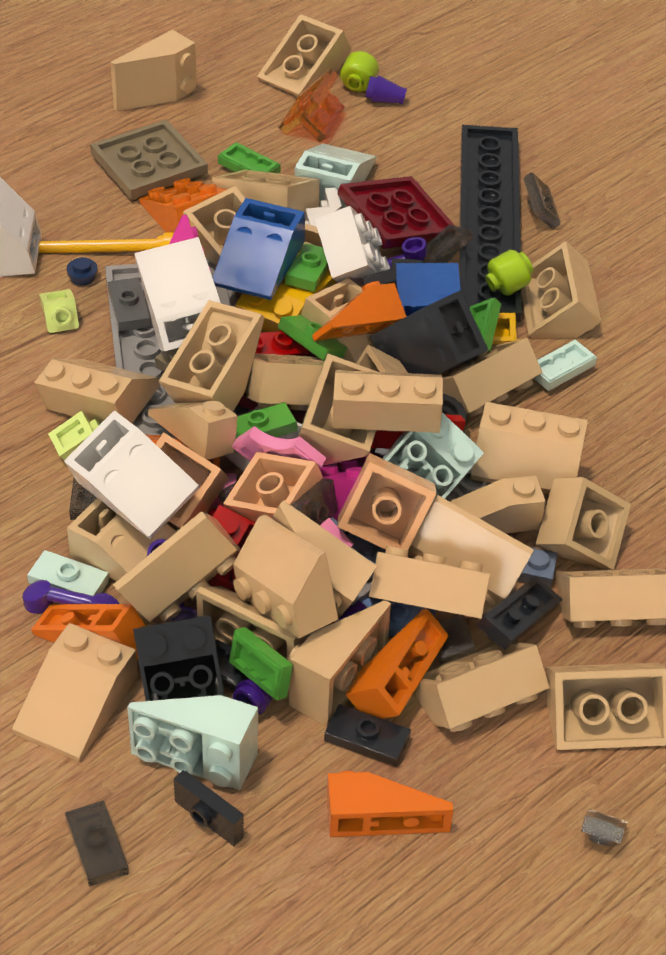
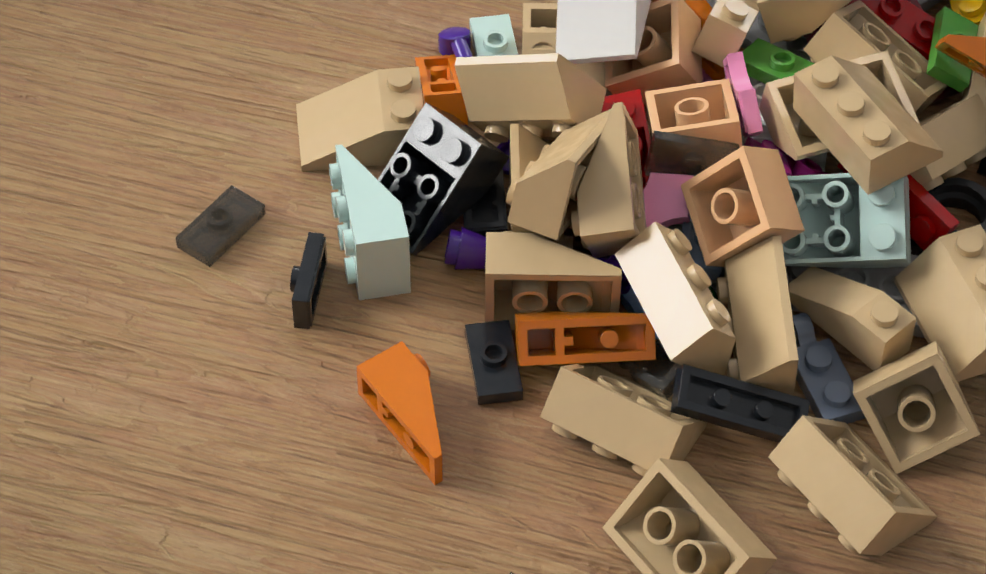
camera: 60 degrees right, 5 degrees up
bright green plate [229,627,293,701] -> none

